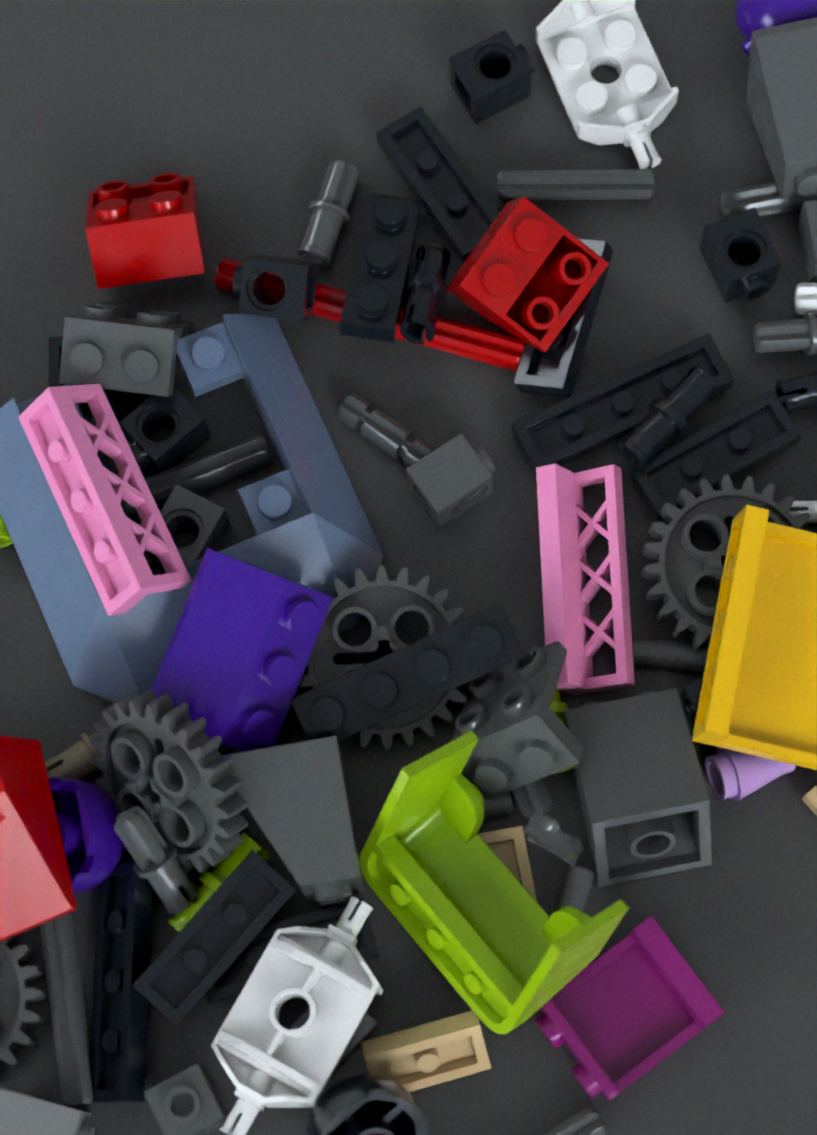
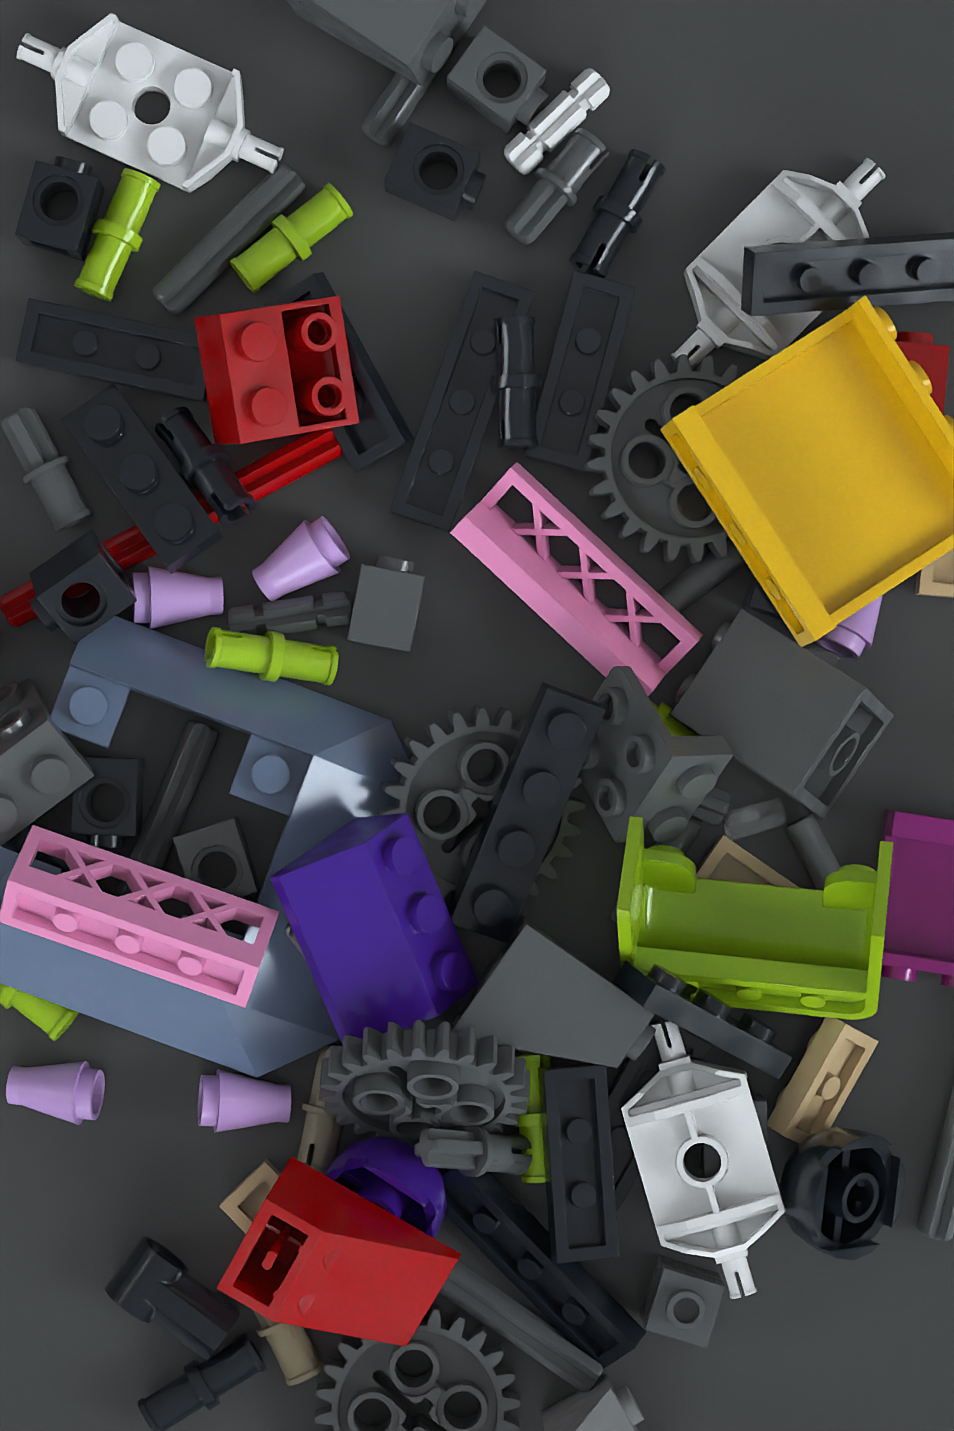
camera: 55 degrees left, 15 degrees up
none -> lime pin [74,168,161,302]
none -> lavender cone [131,566,224,629]
none -> lavender cone [198,1069,291,1133]
none -> lime pin [204,627,339,686]
none -> lime pin [229,183,353,294]
none -> lavender cone [252,516,350,601]
none -> black plate [612,960,792,1079]

